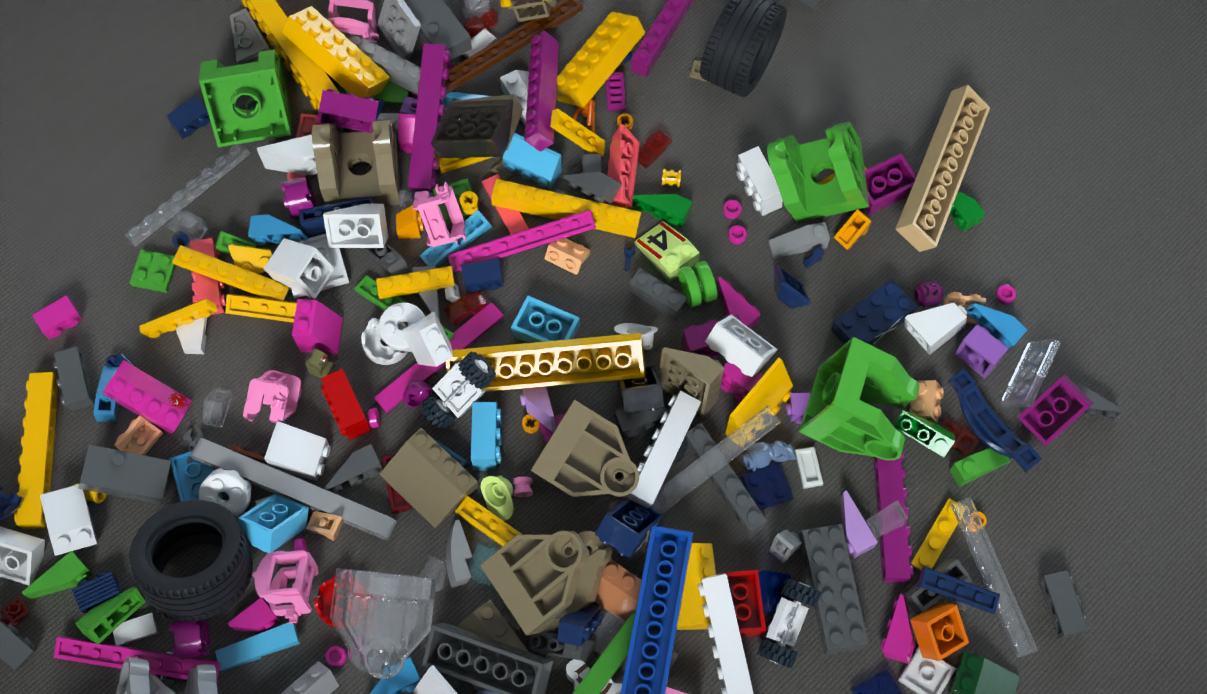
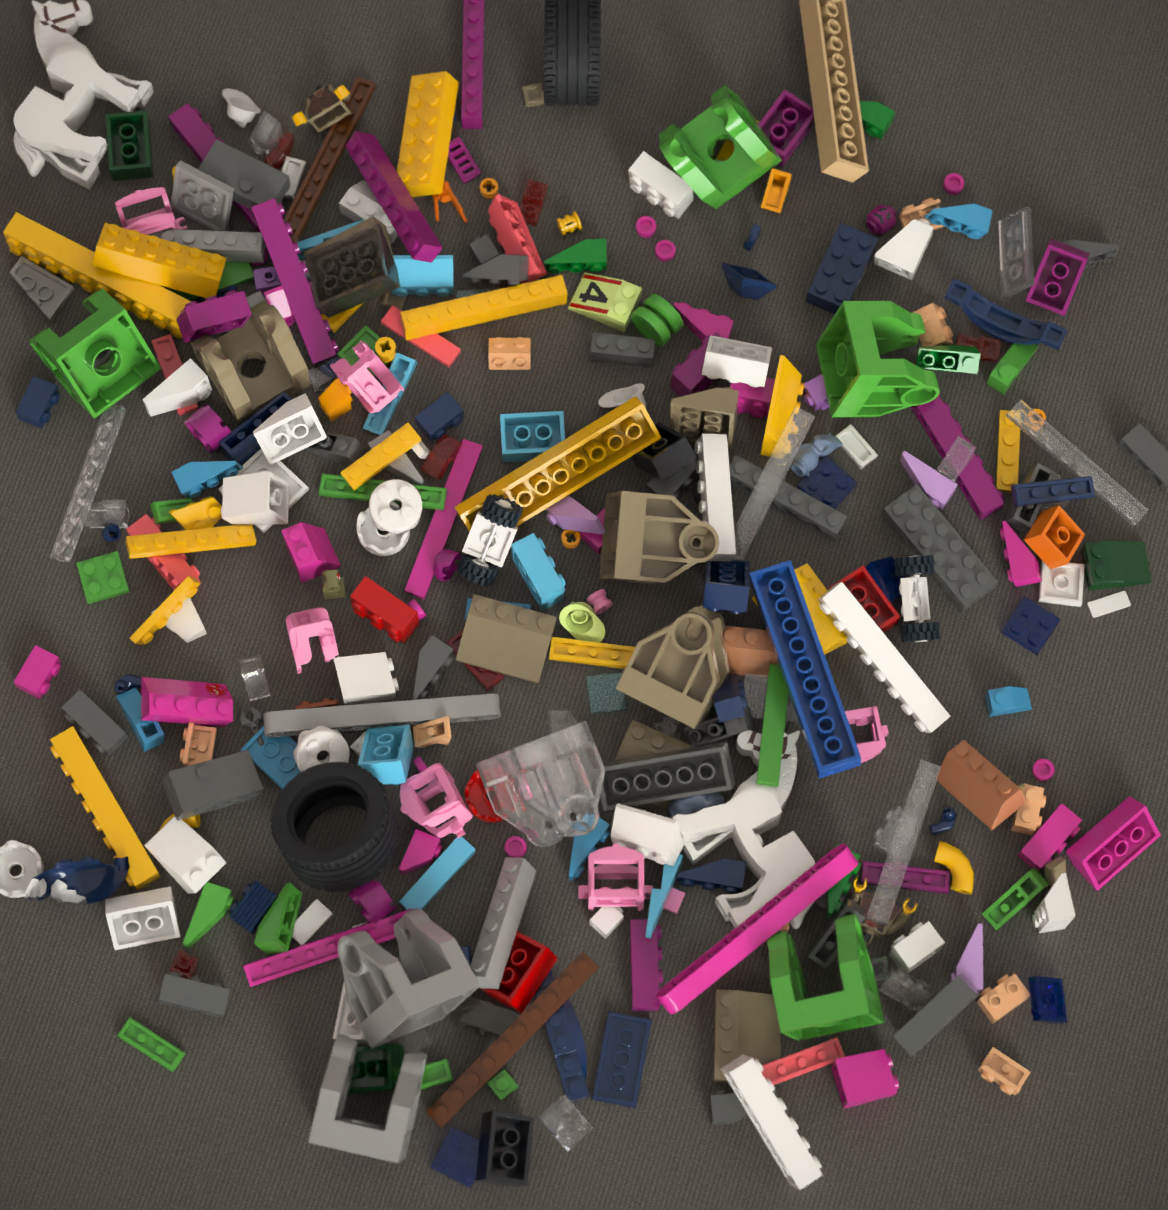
camera: 30 degrees left, 5 degrees up
yellow plate [225,294,297,323] -> none
white slope [401,312,453,367] -> none
light grey slope [446,520,472,588] -> none
dark pink tile [447,210,596,273] -> none
yellow plate [550,108,605,157] -> none
dark blue hand [624,243,635,271] -> none
light grey slope [768,222,830,258] -> none
light grey slope [769,529,802,565] -> none
medium lavender brick [955,324,1008,378] -> none

